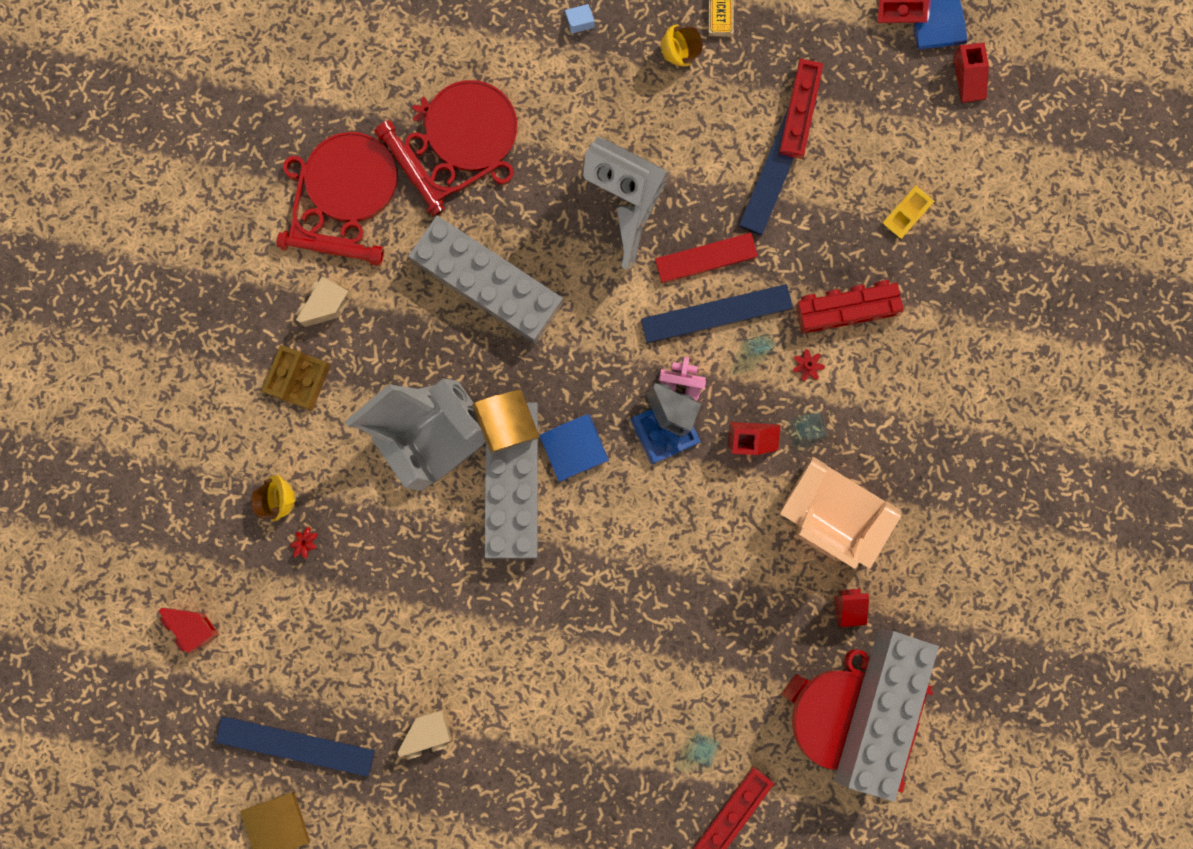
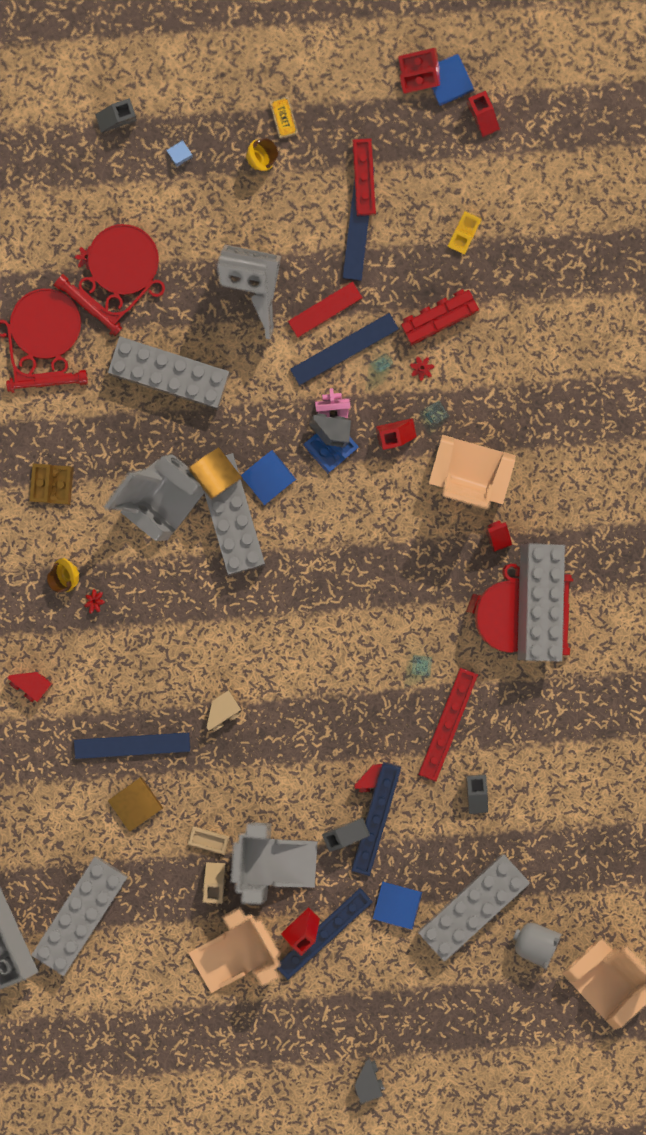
camera: 15 degrees left, 5 degrees up
tan slope [296,277,352,327] -> none

